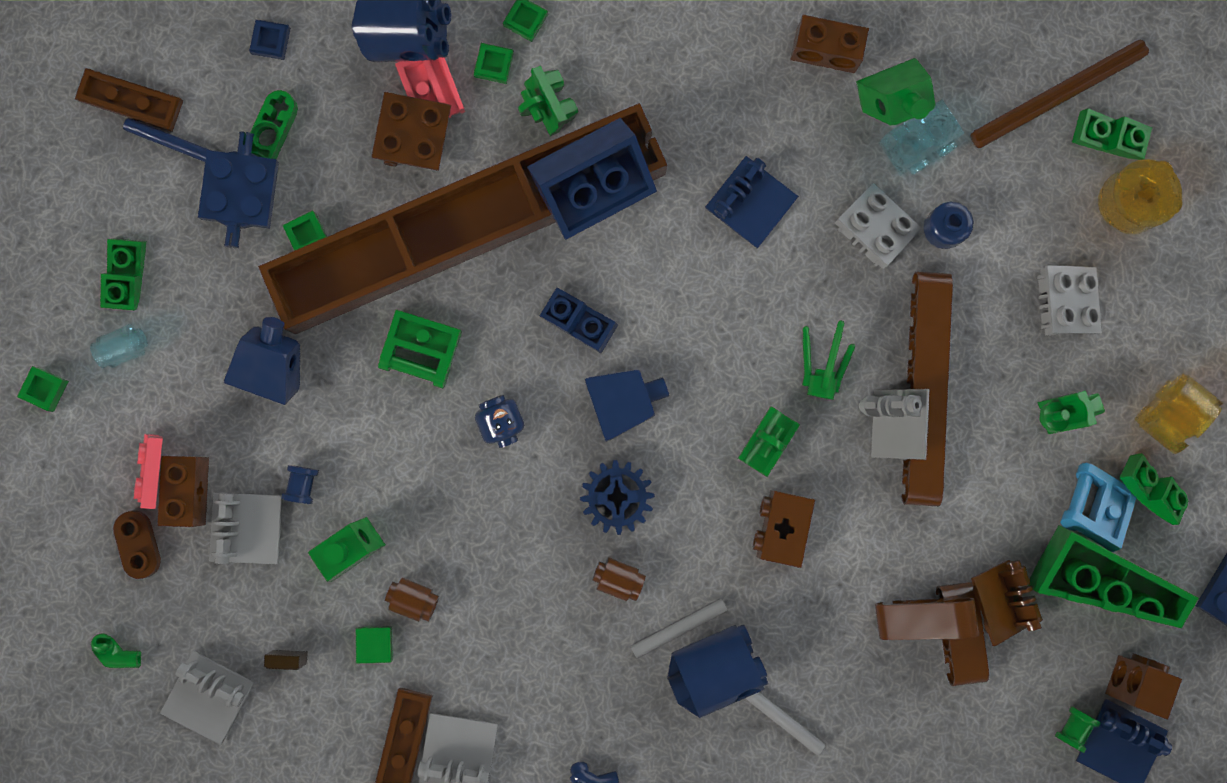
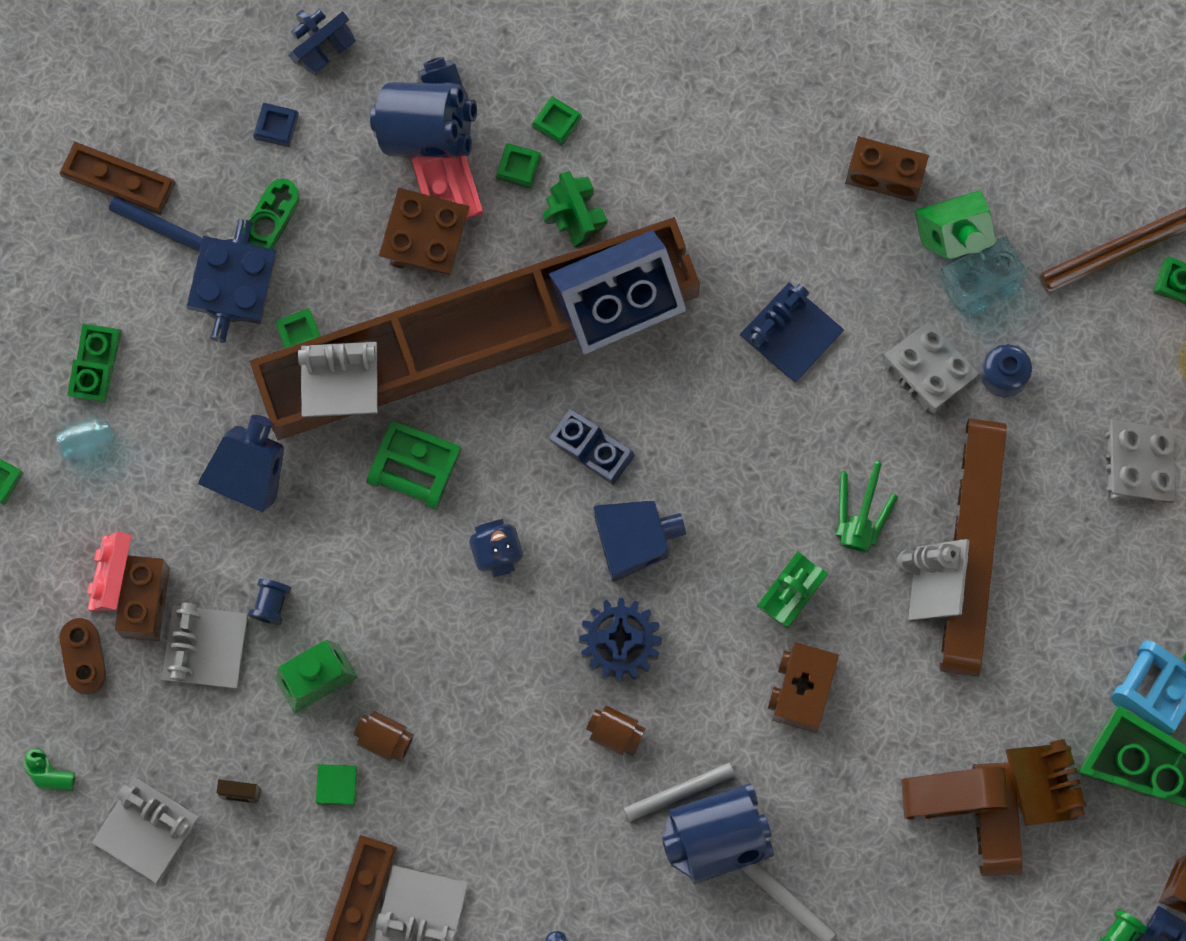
camera: 10 degrees right, 10 degrees down
green hips [1037,390,1105,434] -> none
none -> light grey hinge [298,342,378,417]

